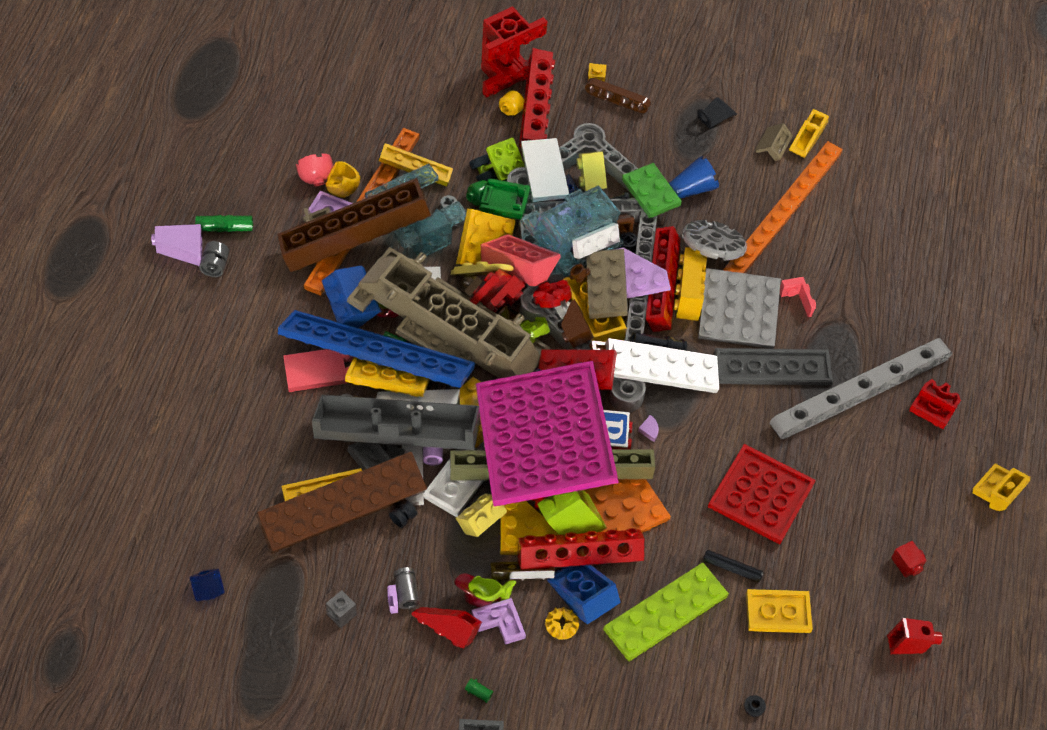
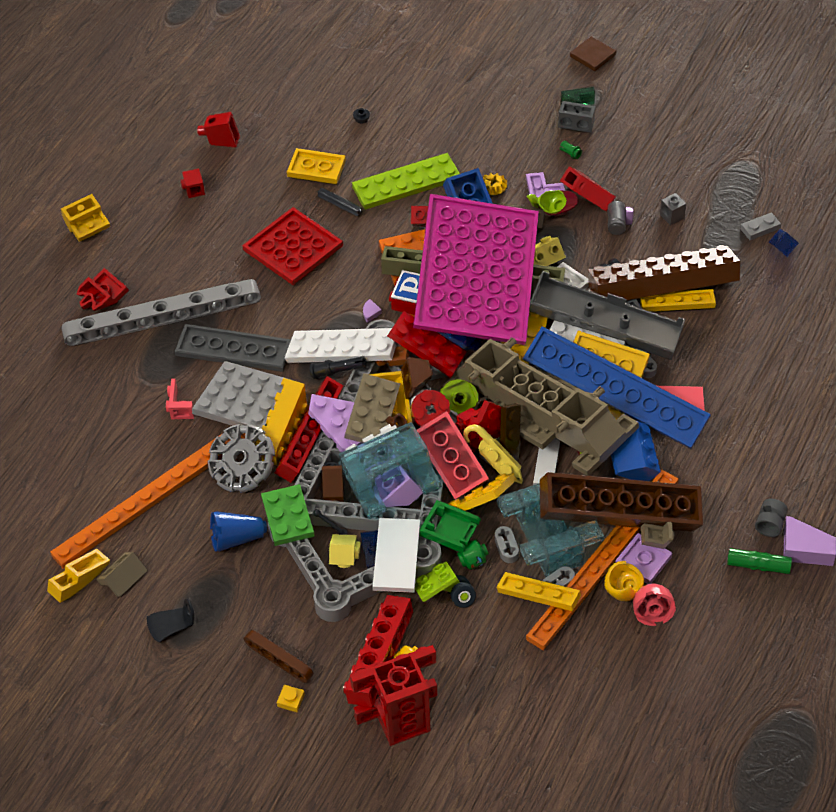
camera: 160 degrees left, 5 degrees down
none -> light grey plate [740,212,781,240]

